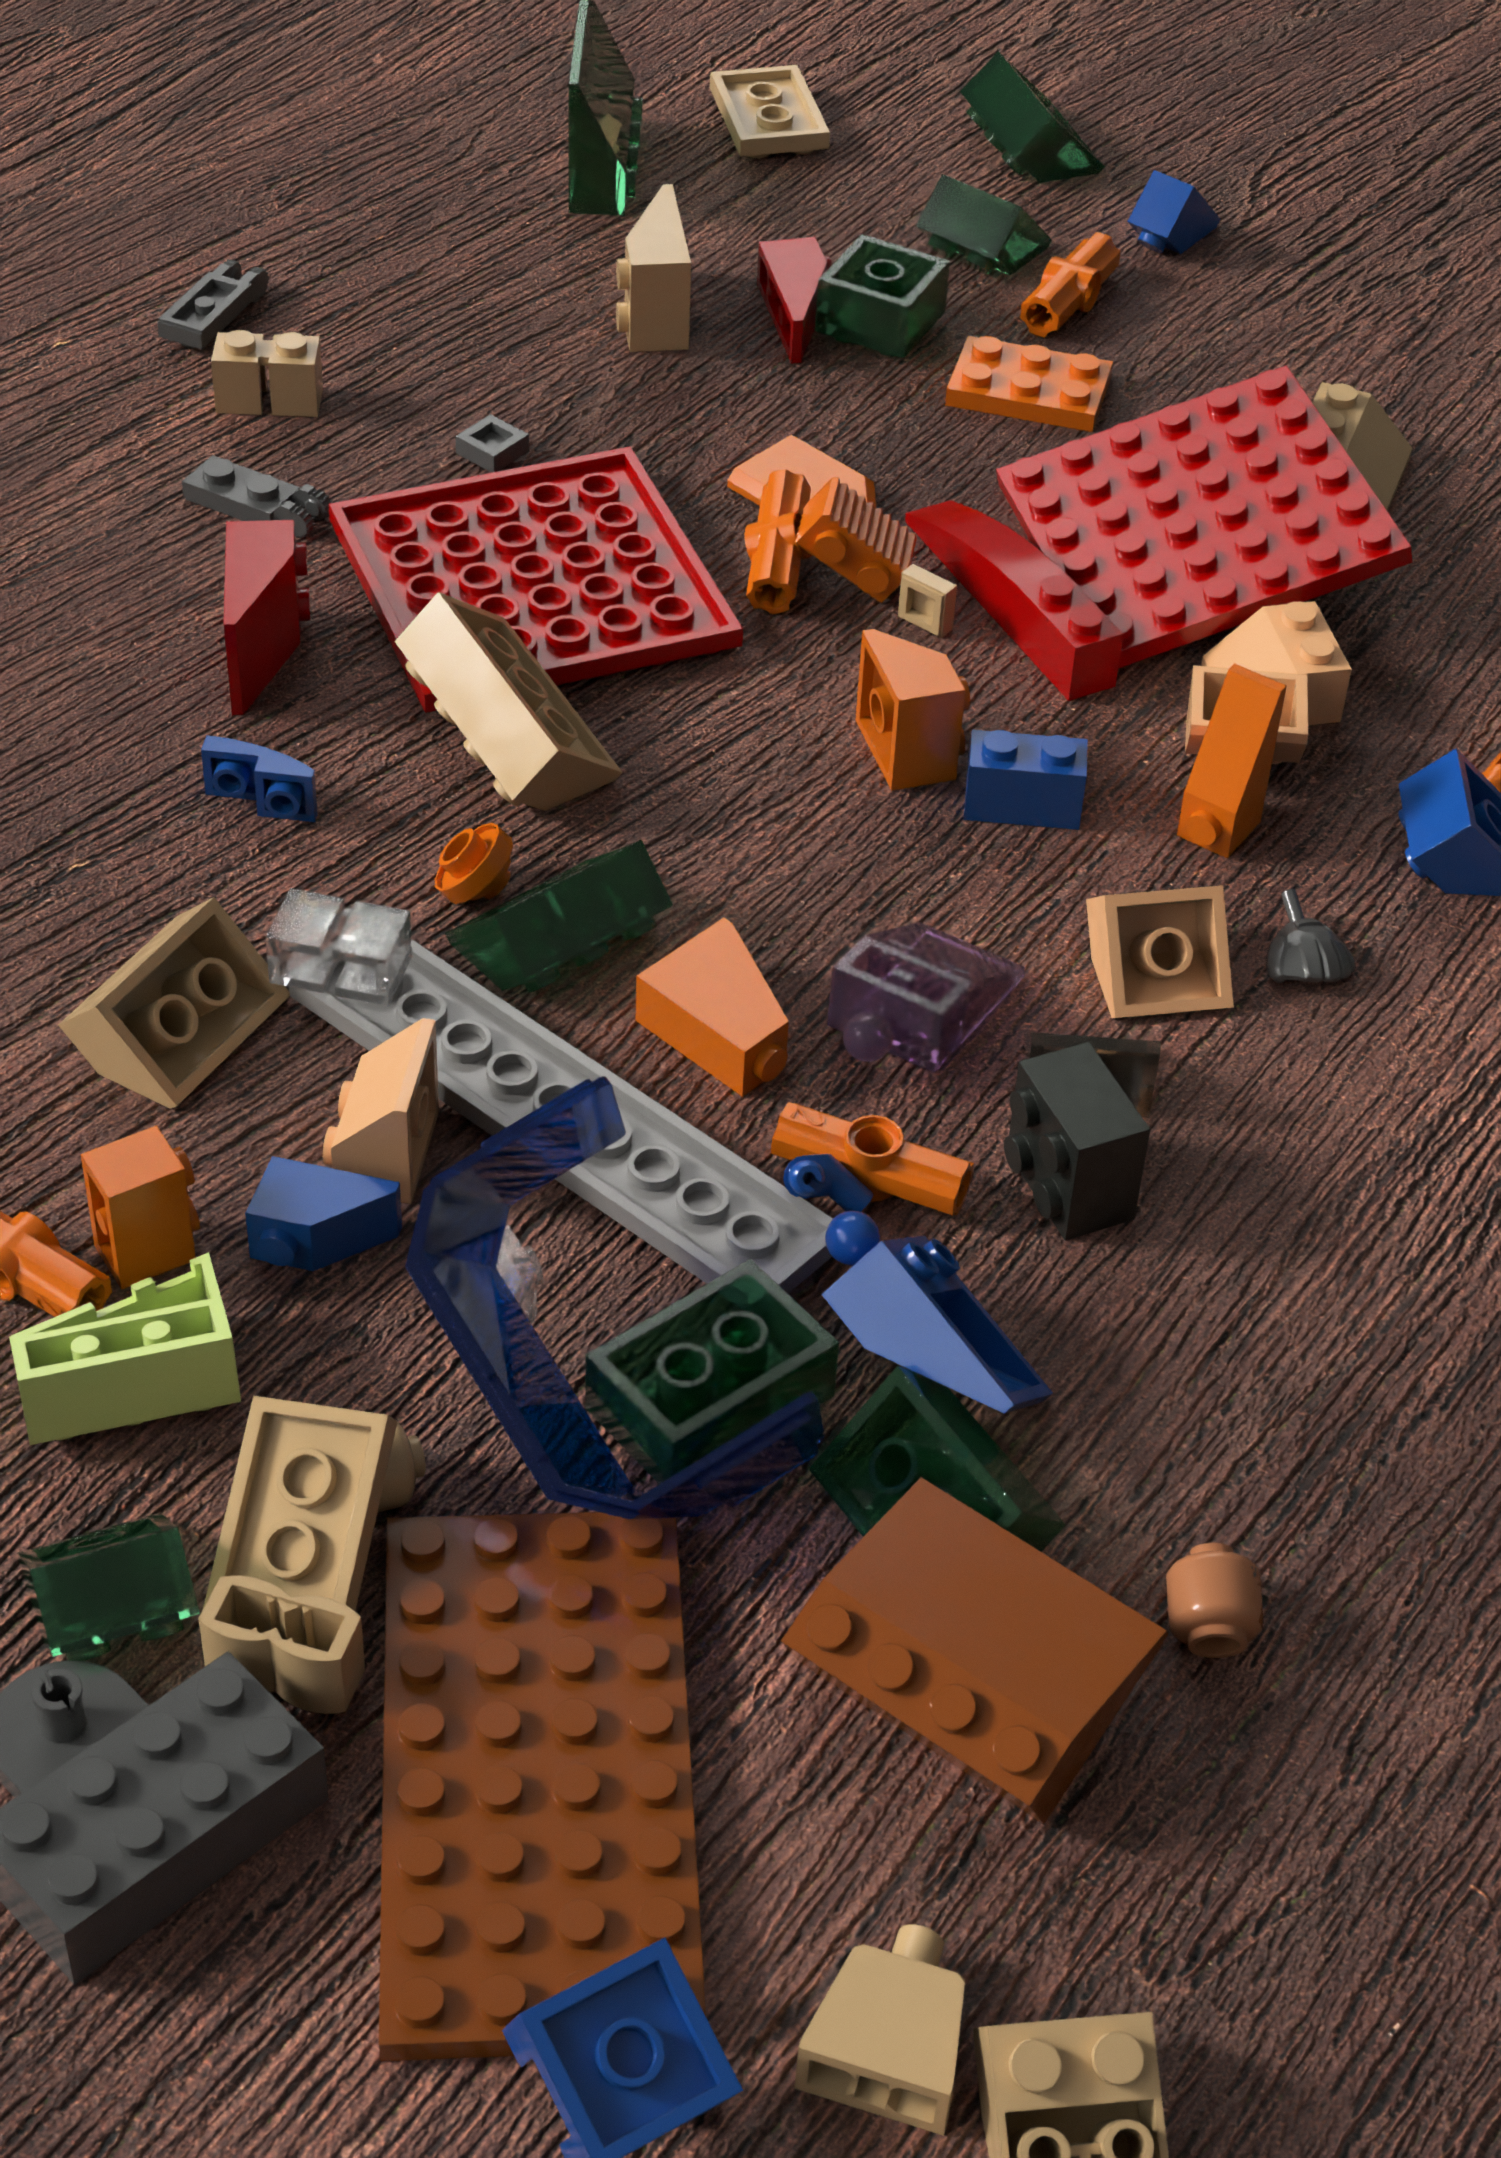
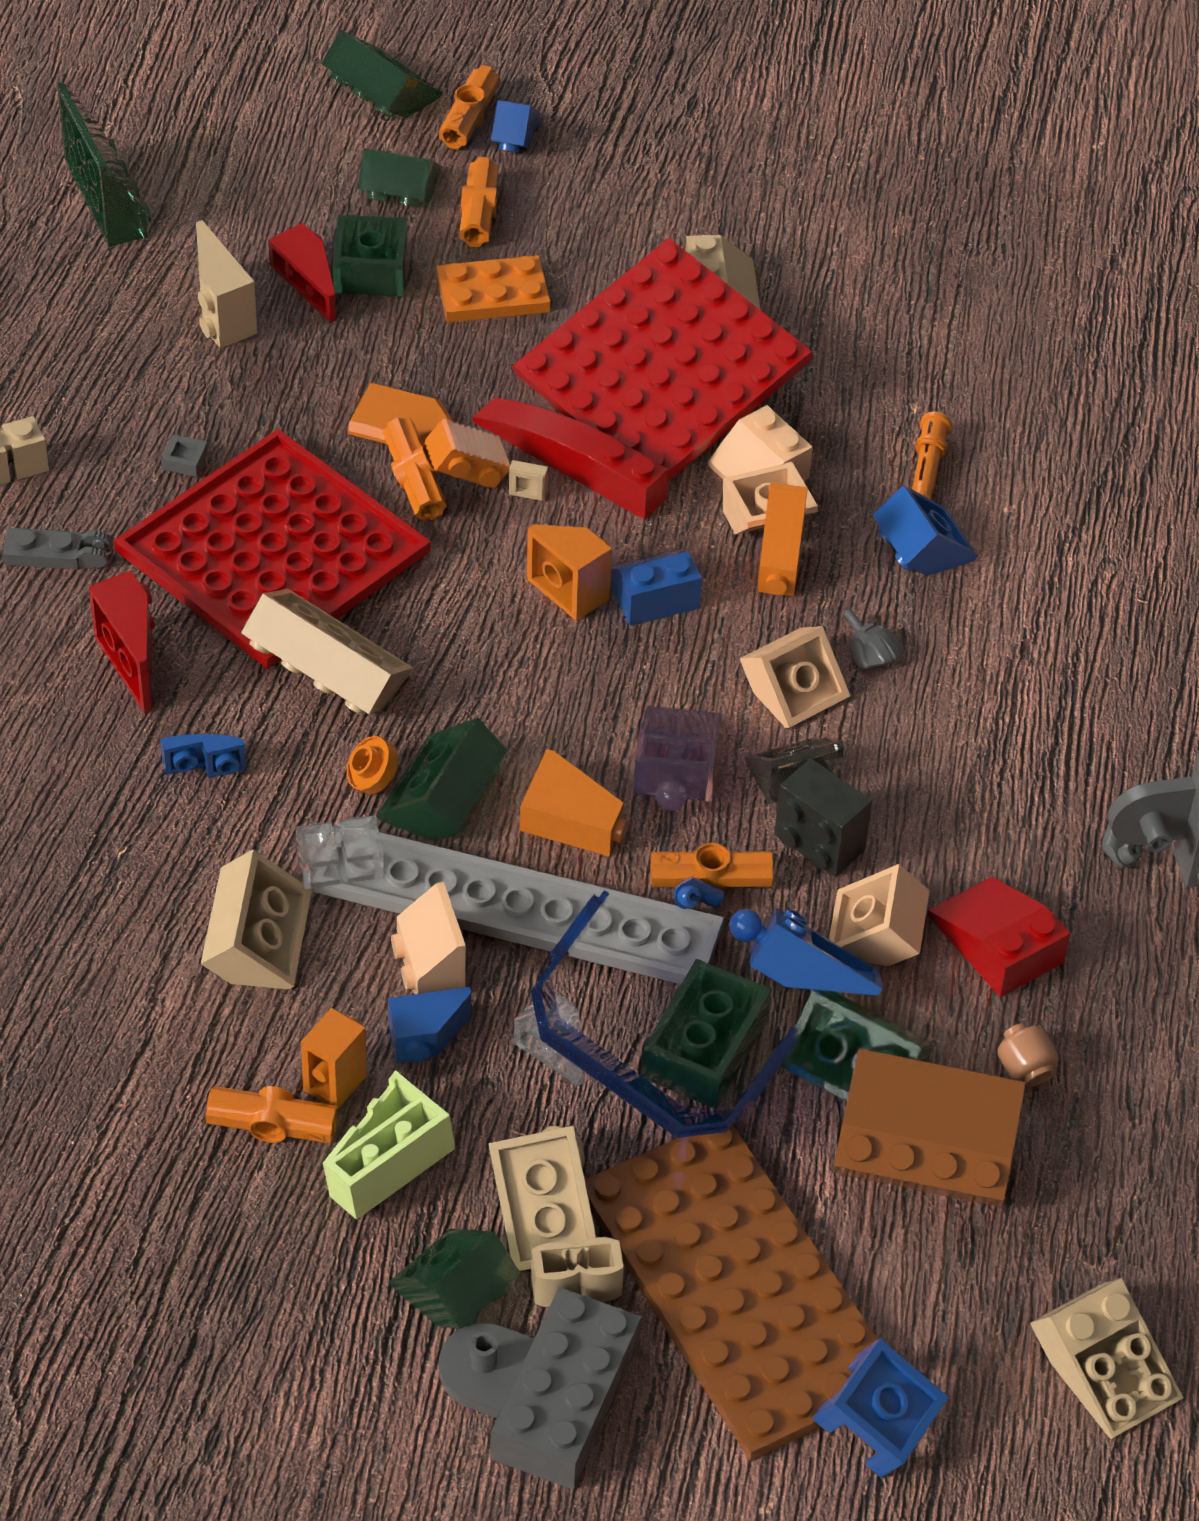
camera: 25 degrees left, 5 degrees up
tan plate [710,65,830,158] -> none
tan torso [795,1924,965,2136] -> none
none -> orange piece [439,65,500,150]
none -> light nougat slope [829,864,930,966]
none -> red slope [927,877,1071,997]

